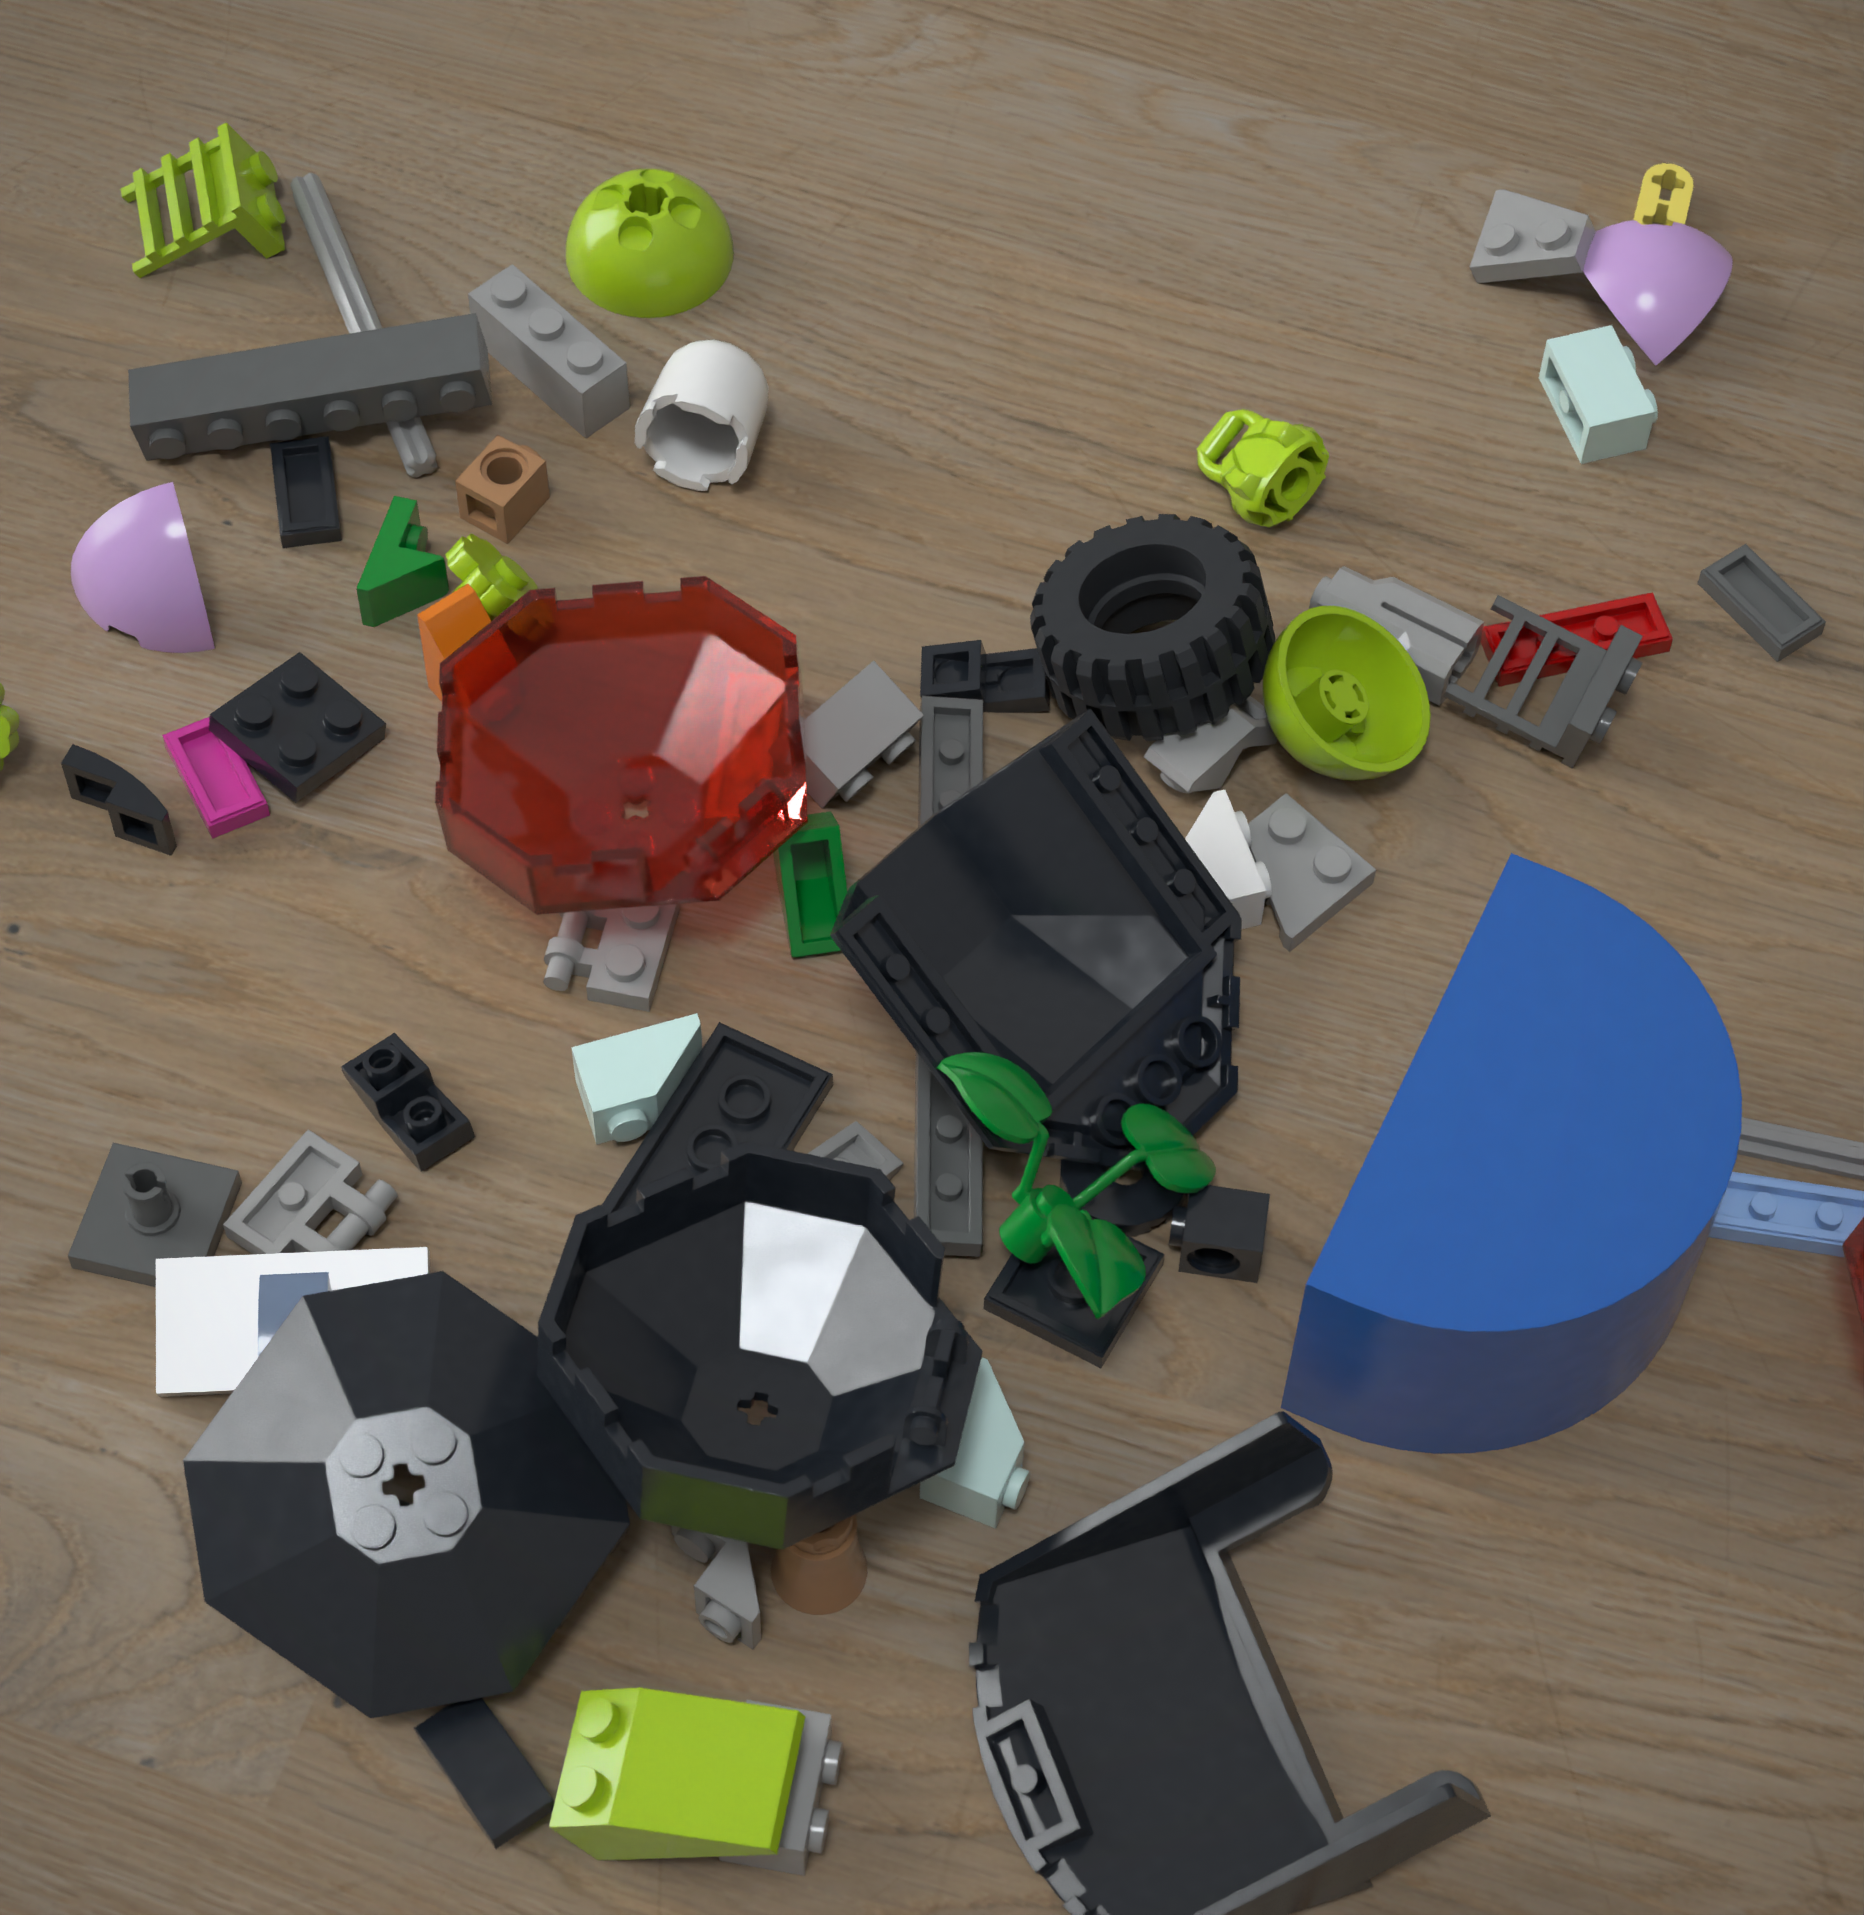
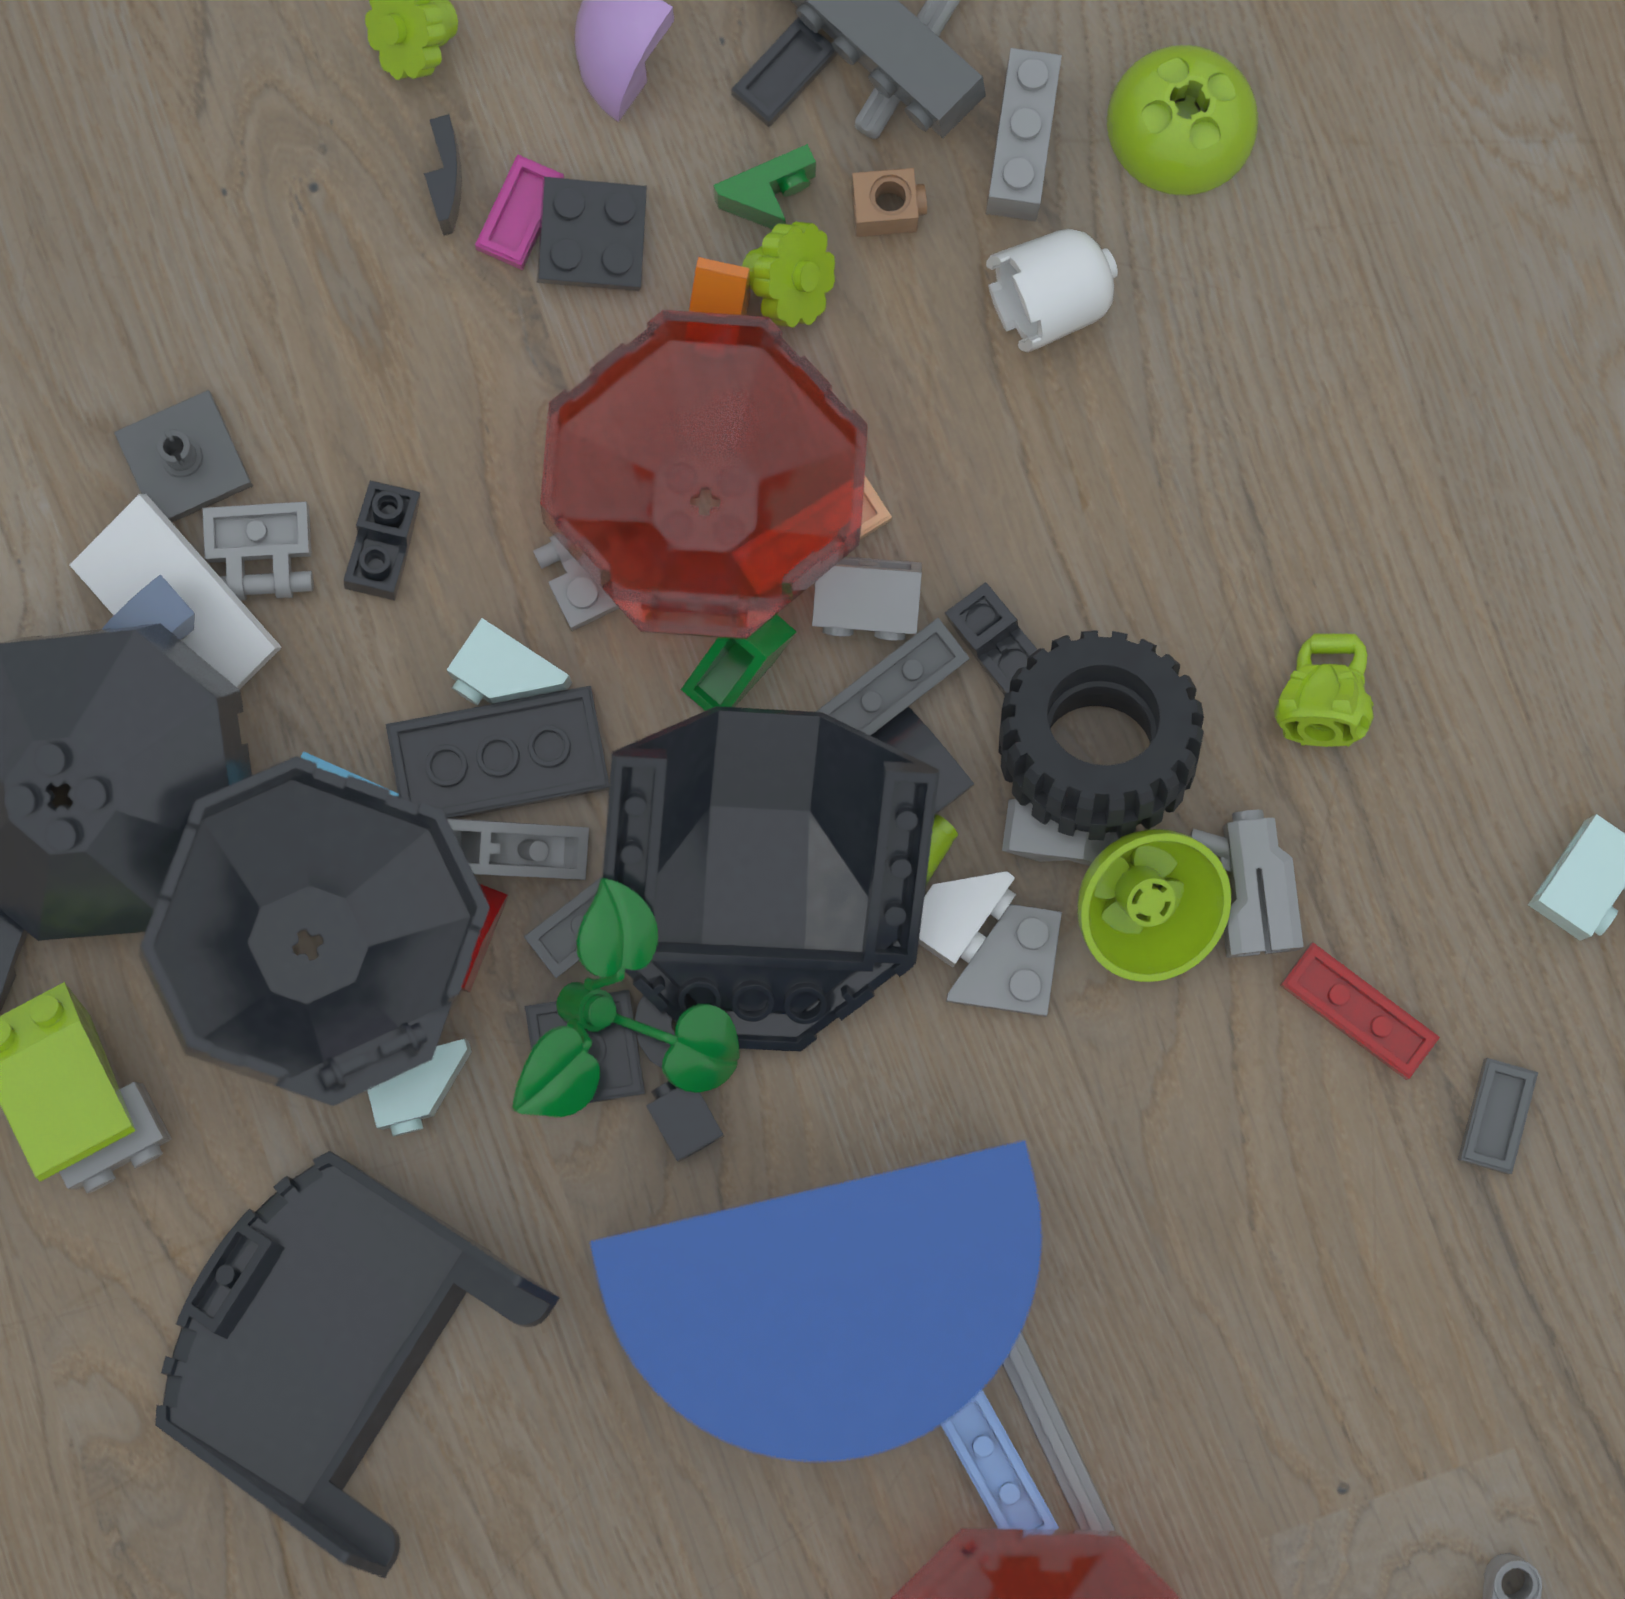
camera: 50 degrees right, 25 degrees up
dark grey plate [1444,595,1643,768] -> none

